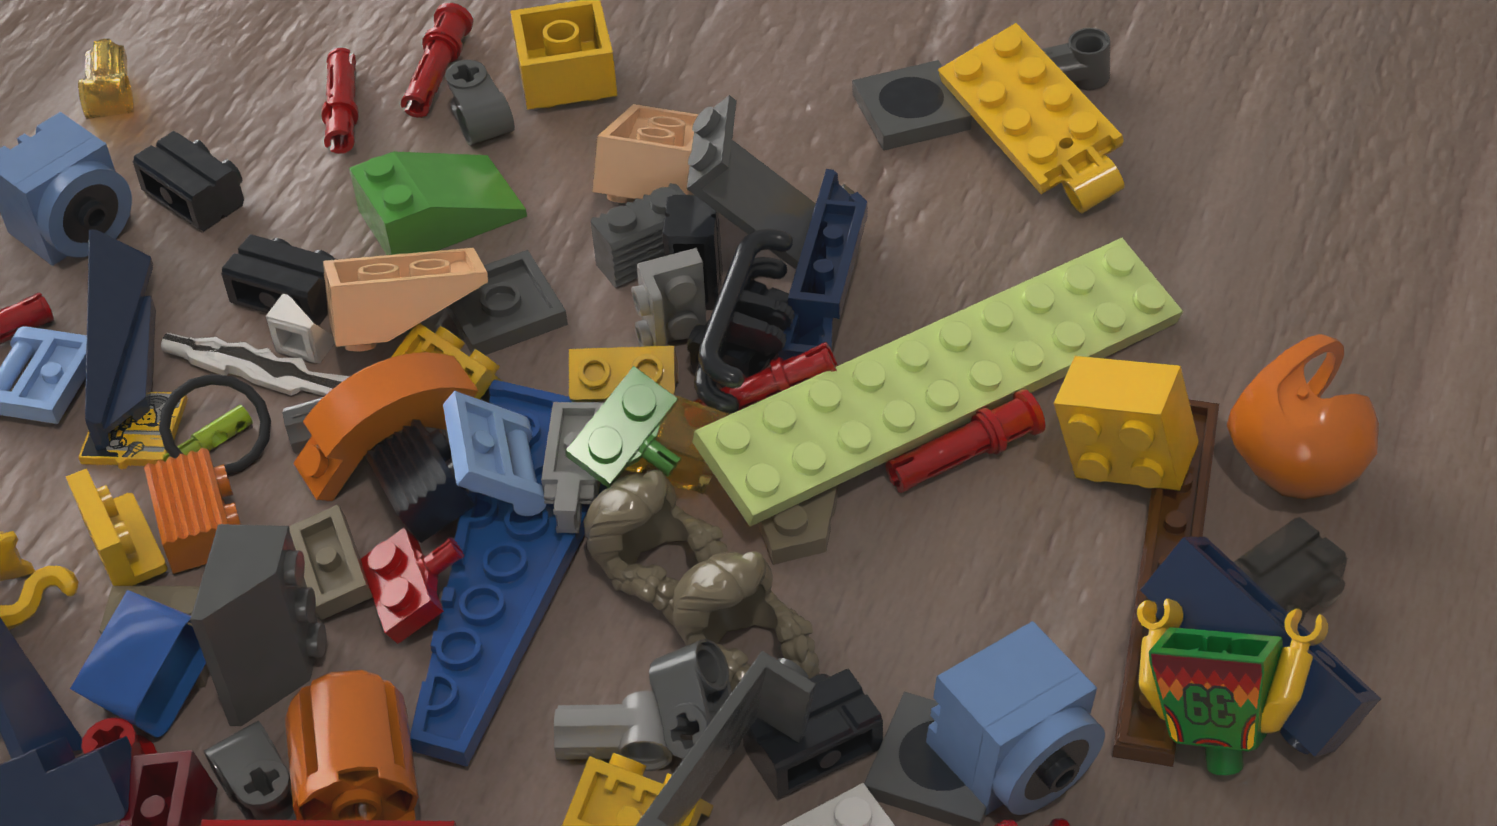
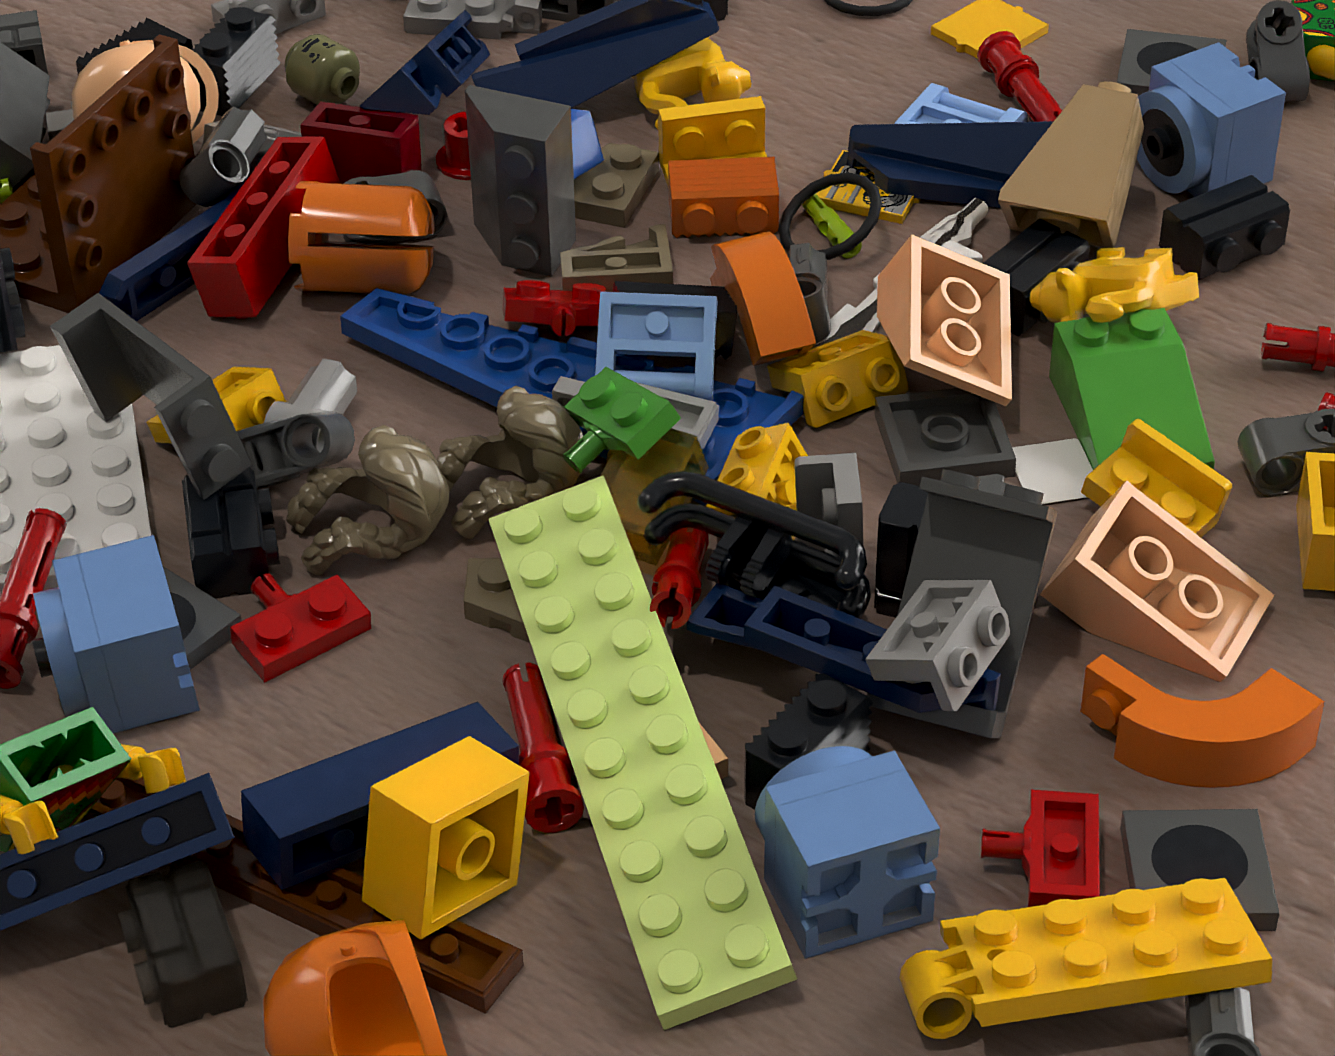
camera: 105 degrees right, 5 degrees down
none -> red plate [230,573,372,683]
none -> dark blue brick [241,701,519,890]
none -> black brick [744,673,873,810]
none -> medium blue piece [755,746,940,959]
none -> light grey bracket [865,580,1010,711]
none -> red plate [981,789,1100,907]
none -> tan slope [998,81,1144,248]
none -> white sticker [1012,438,1093,505]
none -> yellow animal [1030,247,1199,323]
none -> orange arch [1080,654,1325,788]
none -> yellow bracket [1081,419,1232,538]

